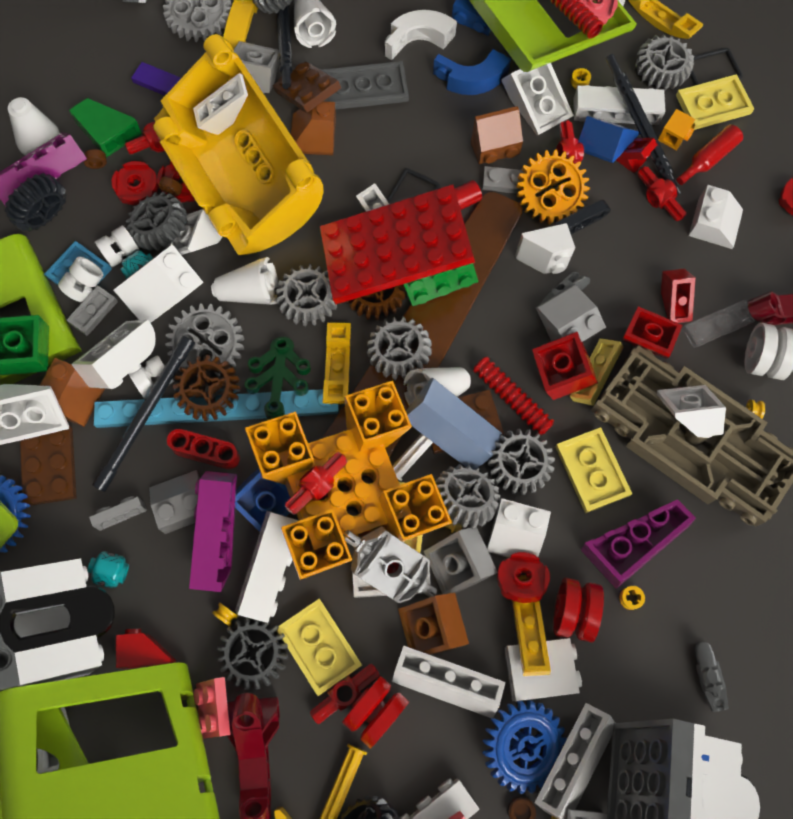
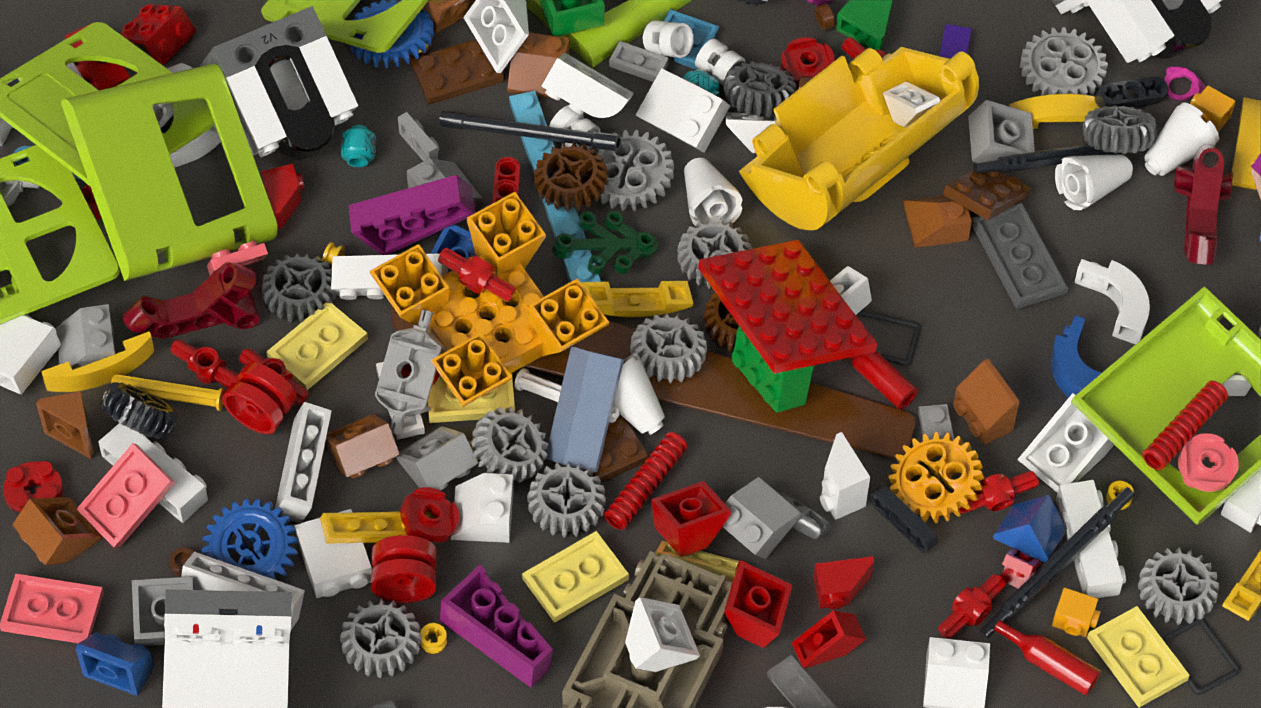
camera: 80 degrees right, 15 degrees down
none -> red axle [170,340,238,388]
none -> light grey gear [340,599,421,678]
none -> red slope [813,556,874,610]

